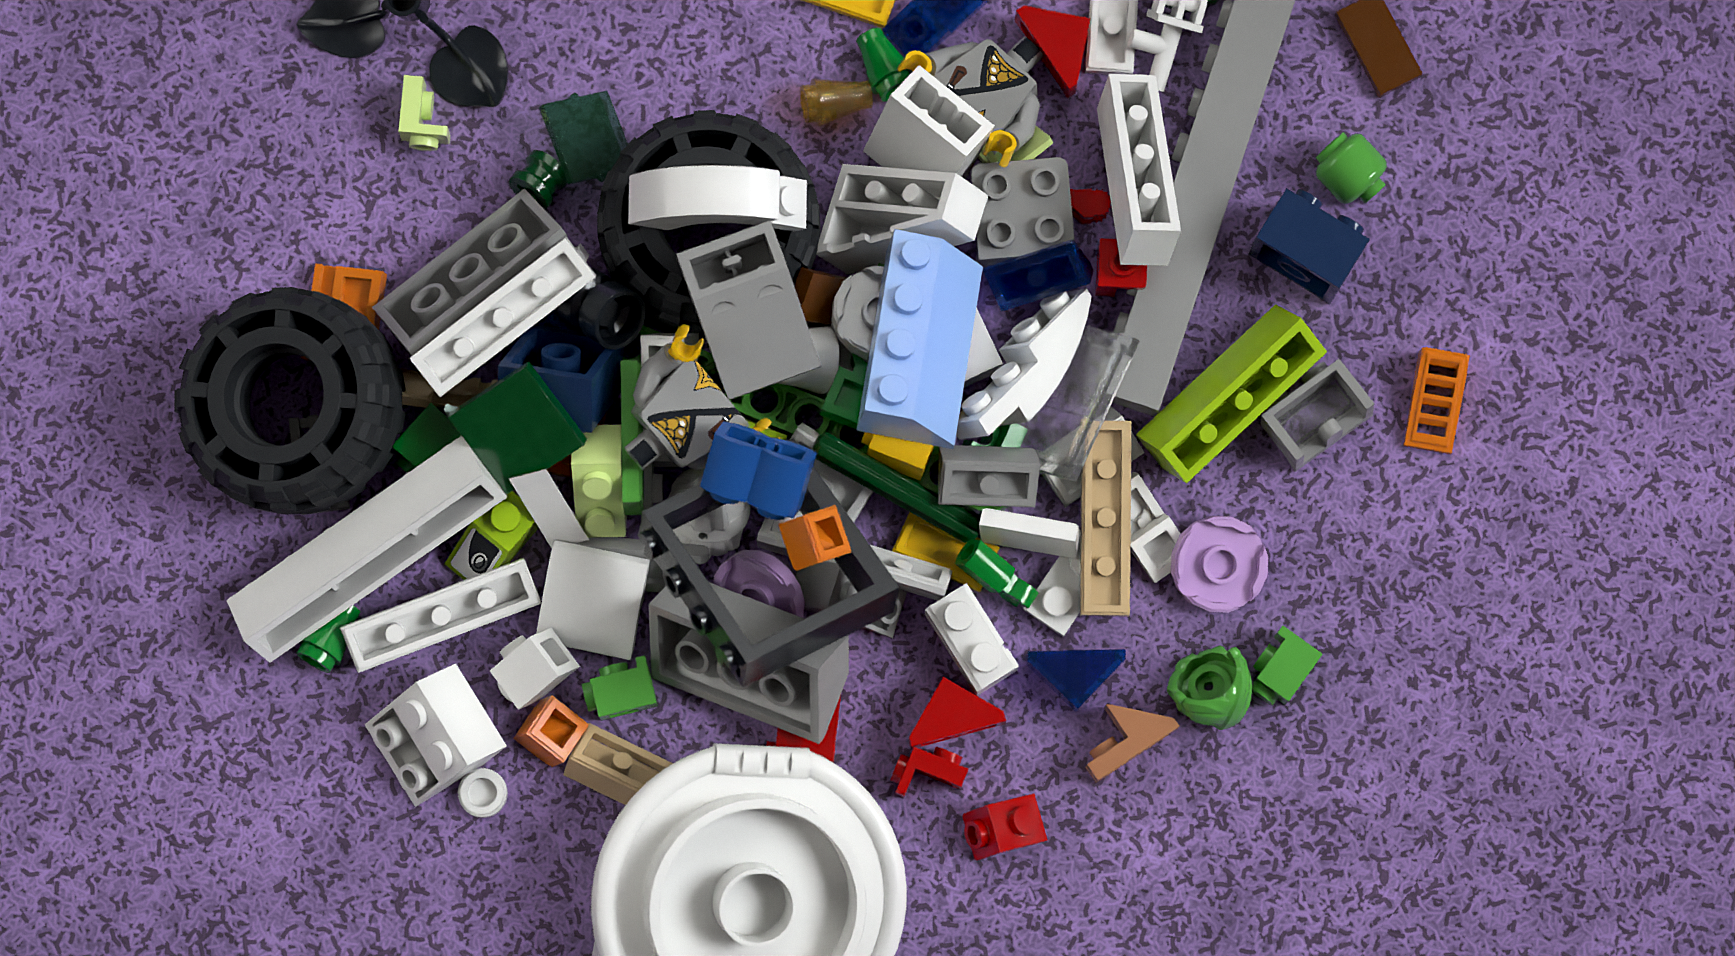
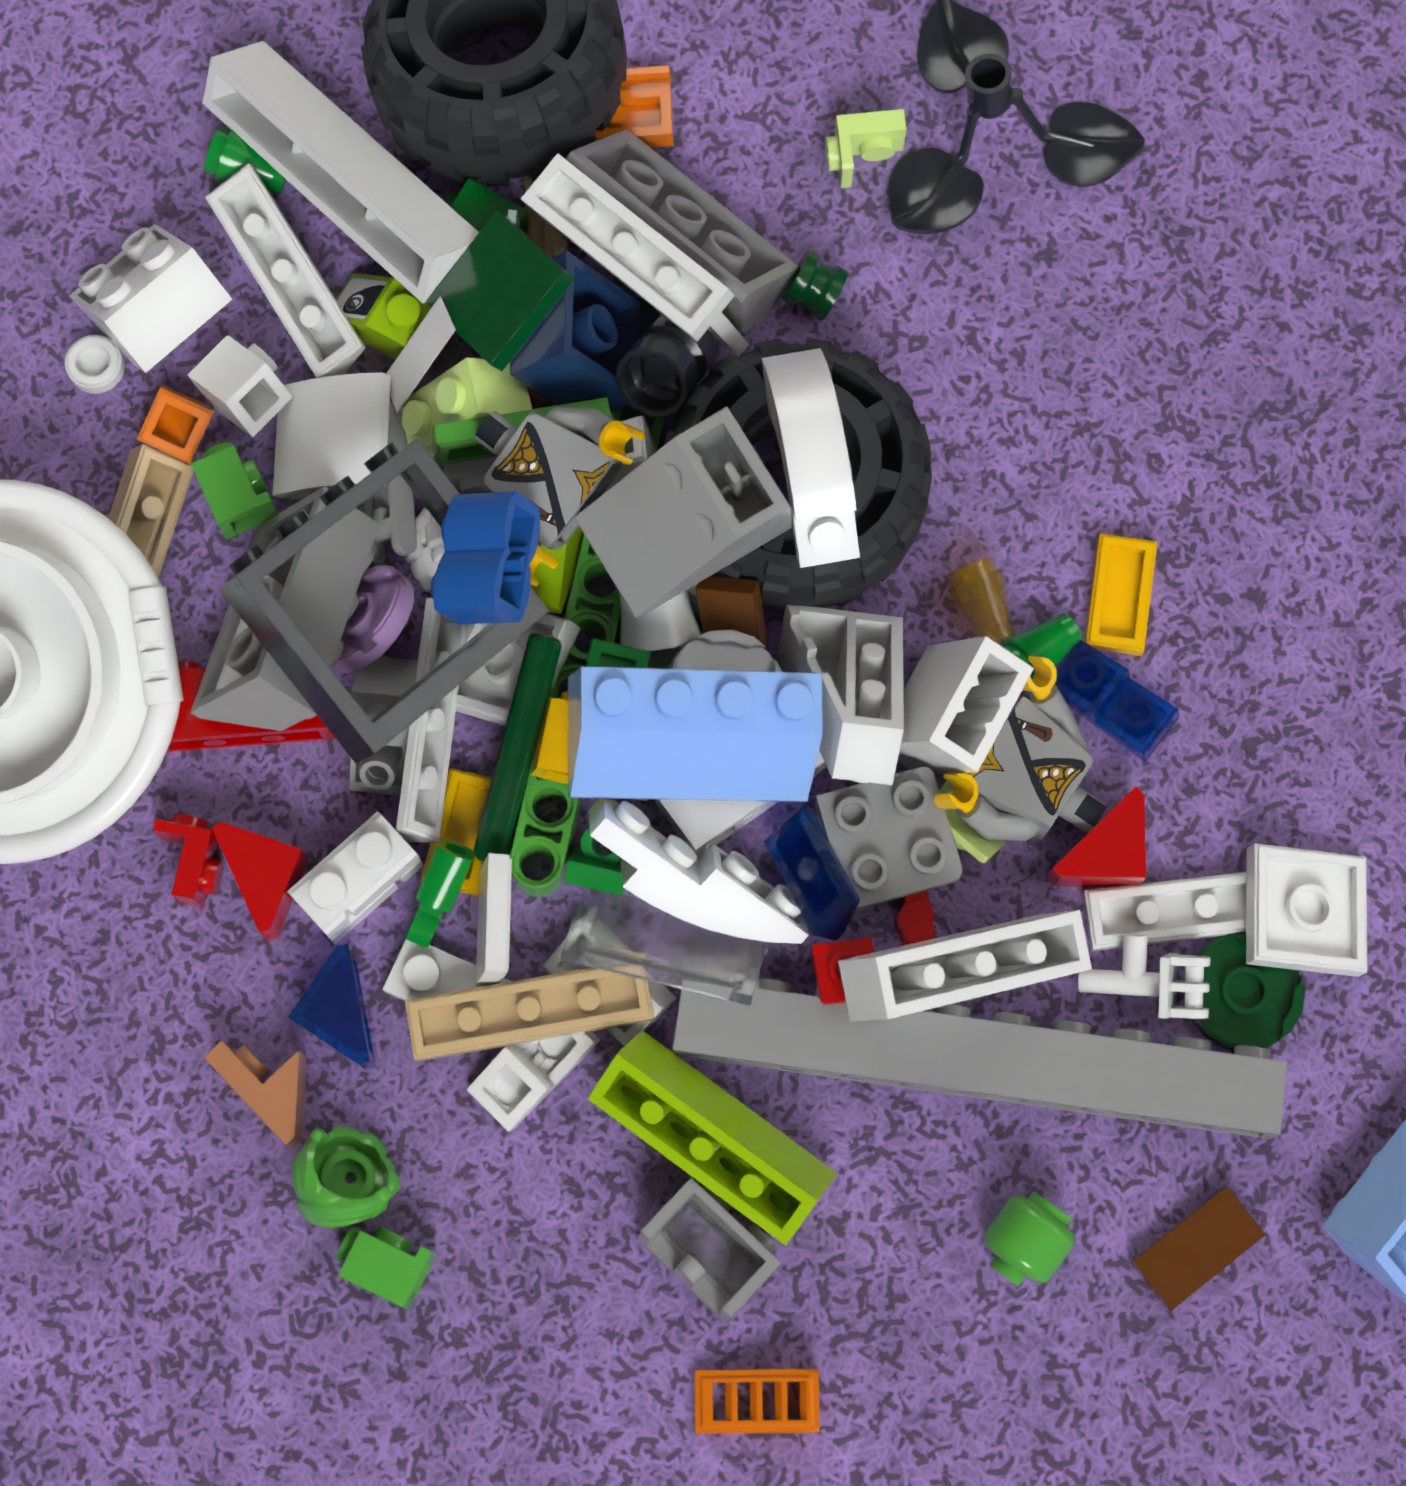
camera: 80 degrees right, 5 degrees down
clear green piece [539,91,628,185] -> none
orange slope [778,505,852,571] -> none
light grey slope [938,445,1040,507] -> none
red bracket [963,793,1048,861] -> none
lavender tile [1171,516,1268,613] -> none
dark blue brick [1248,188,1370,304] -> none

